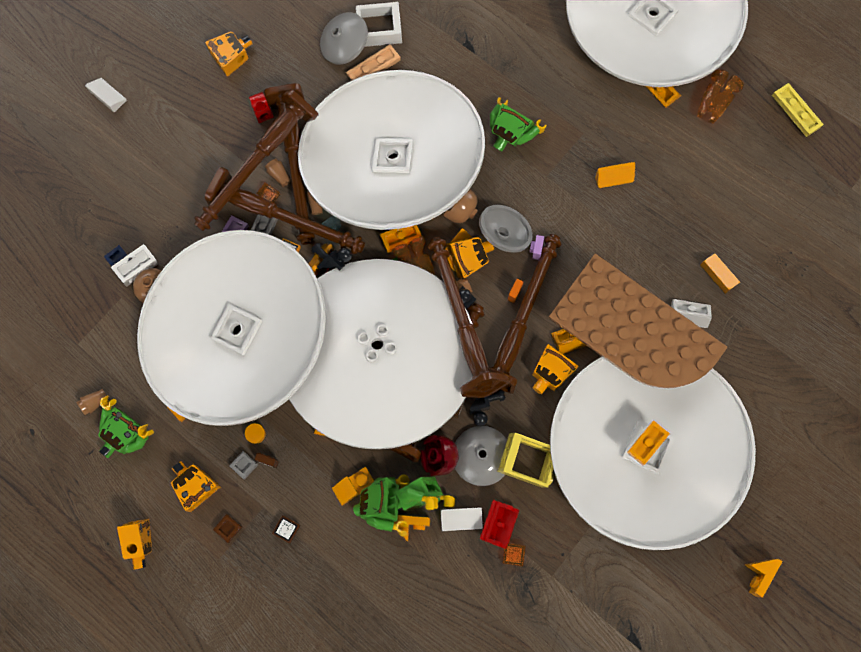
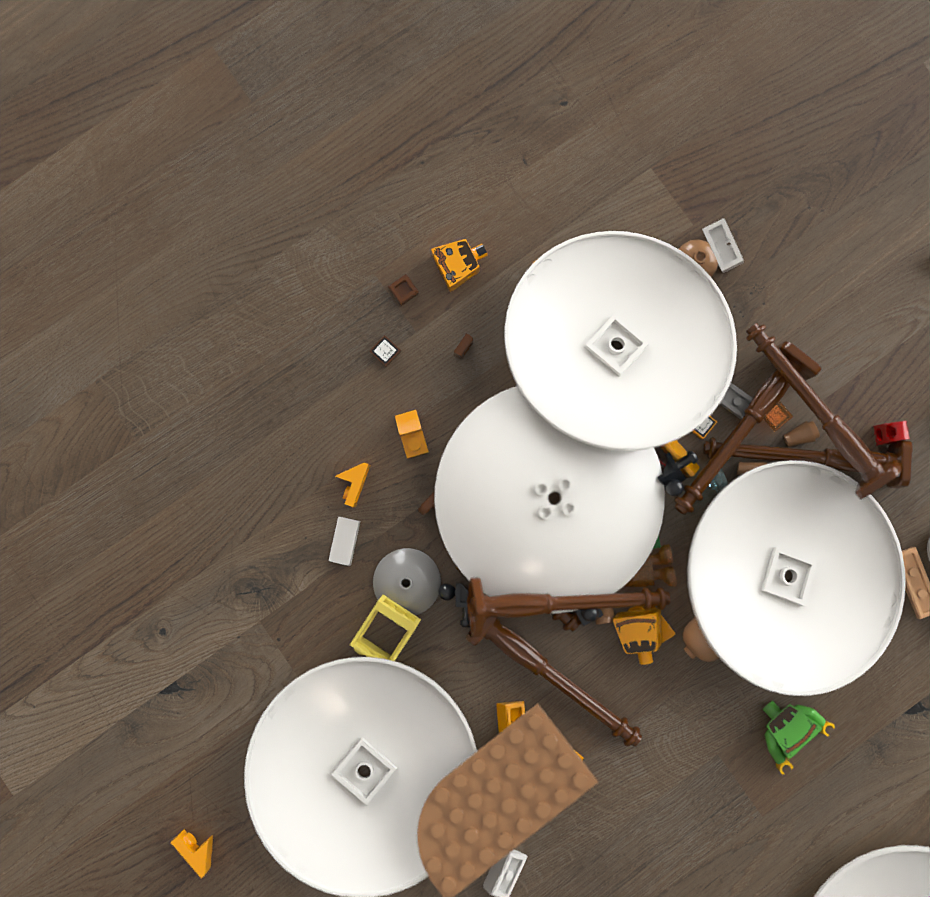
camera: 105 degrees right, 10 degrees up
medium nougat cone [76,389,109,415] -> none
torso [98,395,154,458] -> none
dark blue plate [104,245,131,266] -> none
light orange torso [117,519,152,569] -> none
lavender plate [222,216,249,232] -> none
light grey tile [229,451,258,480] -> none
light orange tile [245,423,266,444] -> none
bright green torso [353,474,409,537] -> none
light orange plate [380,225,422,253] -> none
bright green torso [396,477,455,512] -> none
dark red cylinder [421,435,459,476] -> none
light grey dish [479,205,533,253] -> none
red hinge [480,500,520,549] -> none
clear orange tile [502,543,526,566] -> none
orange tile [508,279,523,303] -> none
lavender plate [530,235,544,260] -> none
light orange torso [532,344,579,395] -> none
light orange slope [595,162,635,188] -> none
light orange plate [627,420,670,466] -> none

